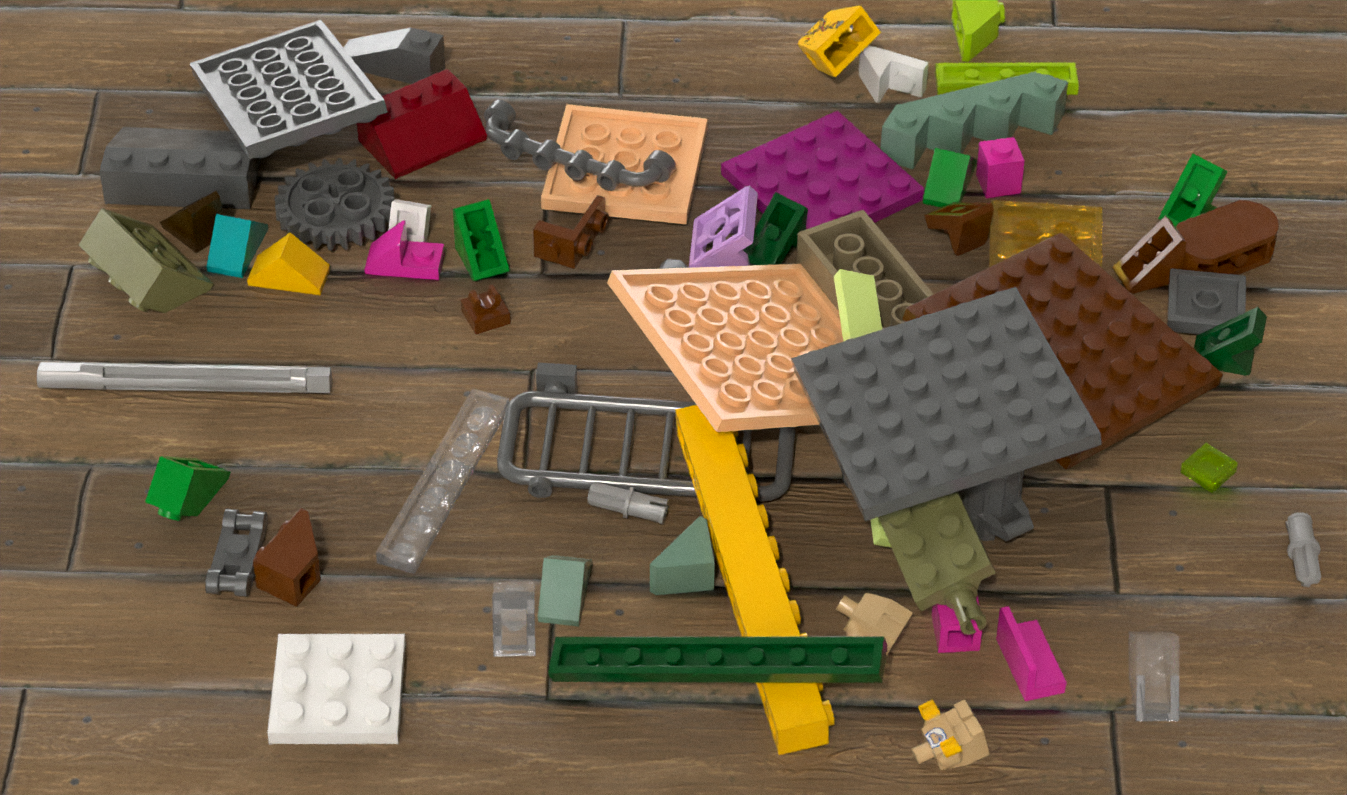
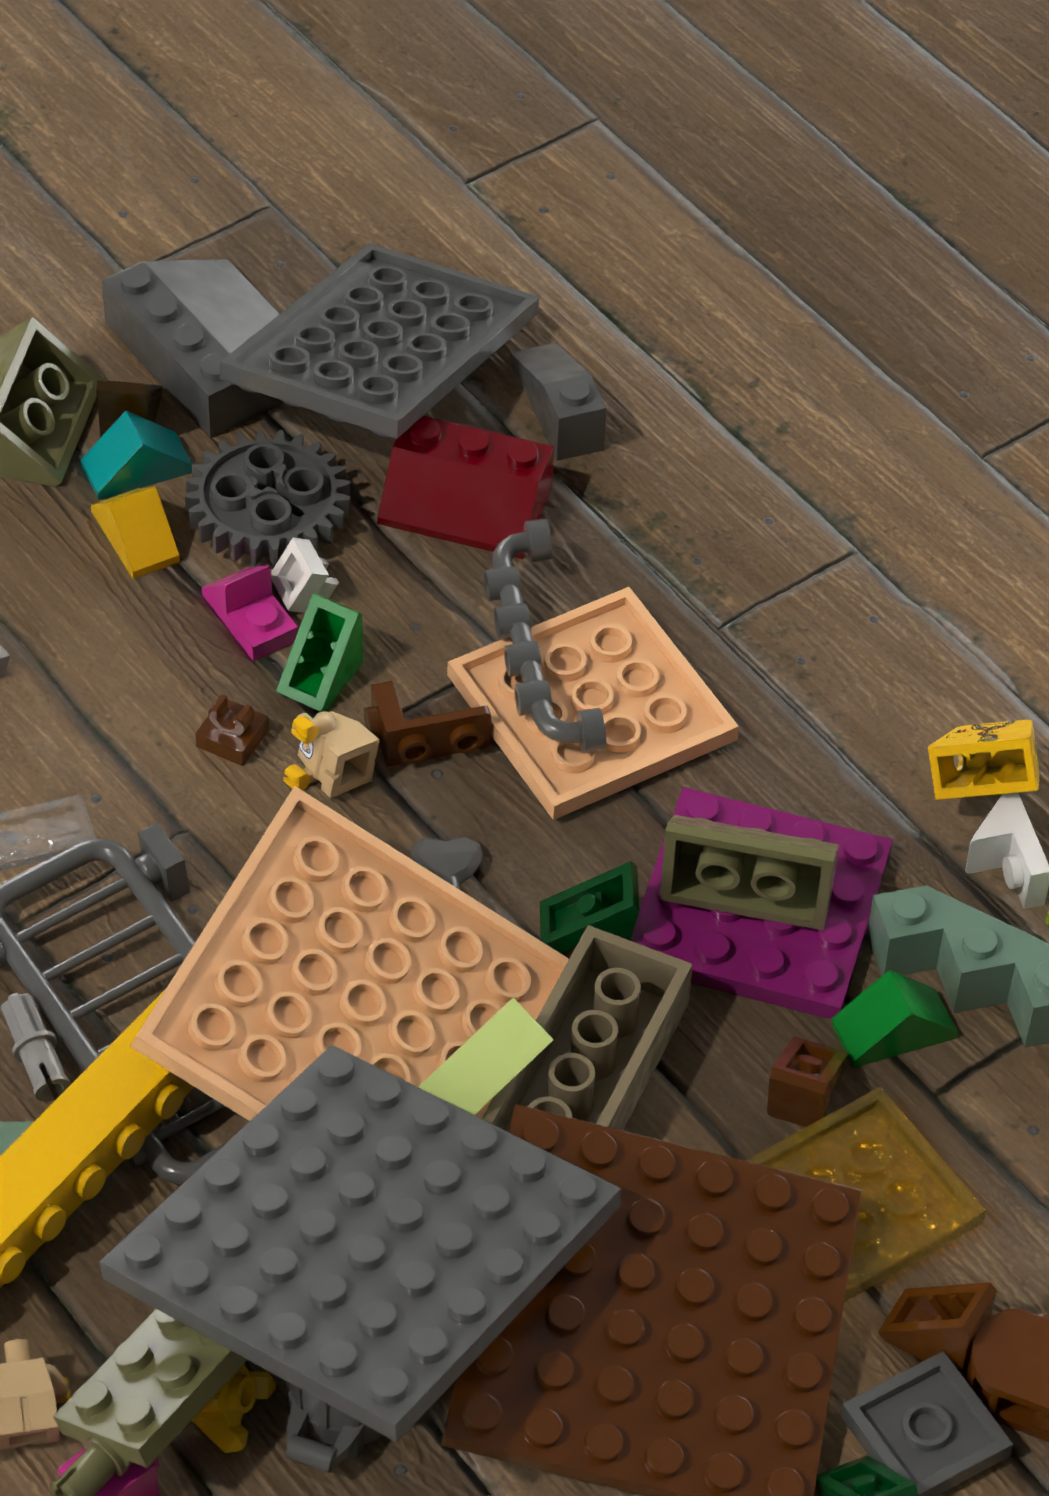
camera: 50 degrees right, 5 degrees up
lavender piece [689,186,758,268] -> none
dark pink brick [976,137,1024,198] -> none
none -> tan piece [283,711,379,798]
none -> olive slope [660,815,840,931]

